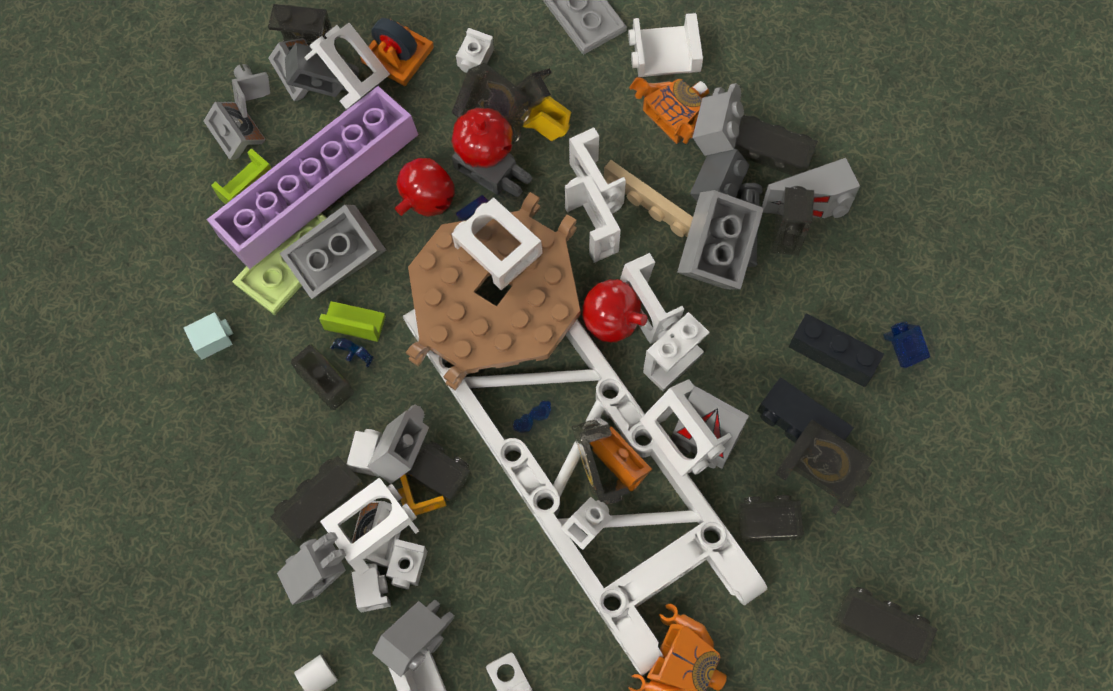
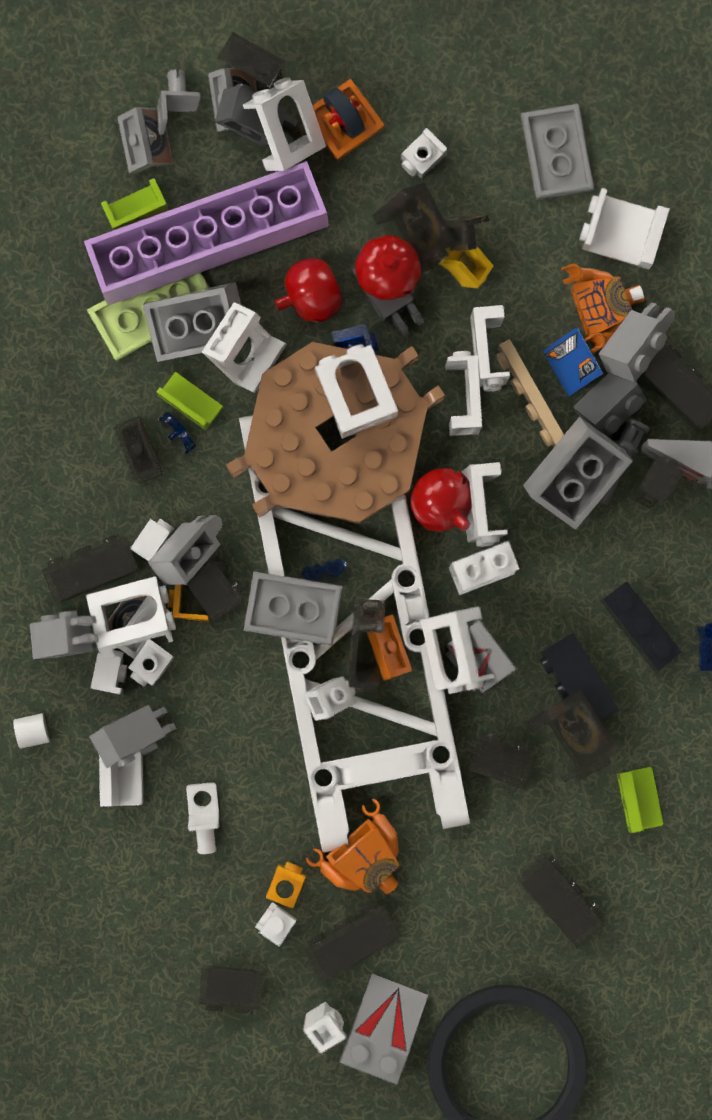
camera: 15 degrees right, 15 degrees up
light aqua brick [184,312,233,360] -> none
none -> white panel [202,302,287,393]
none -> light grey tile [243,571,342,646]
none -> blue sticker [543,328,602,397]
none -> lime panel [616,767,663,833]

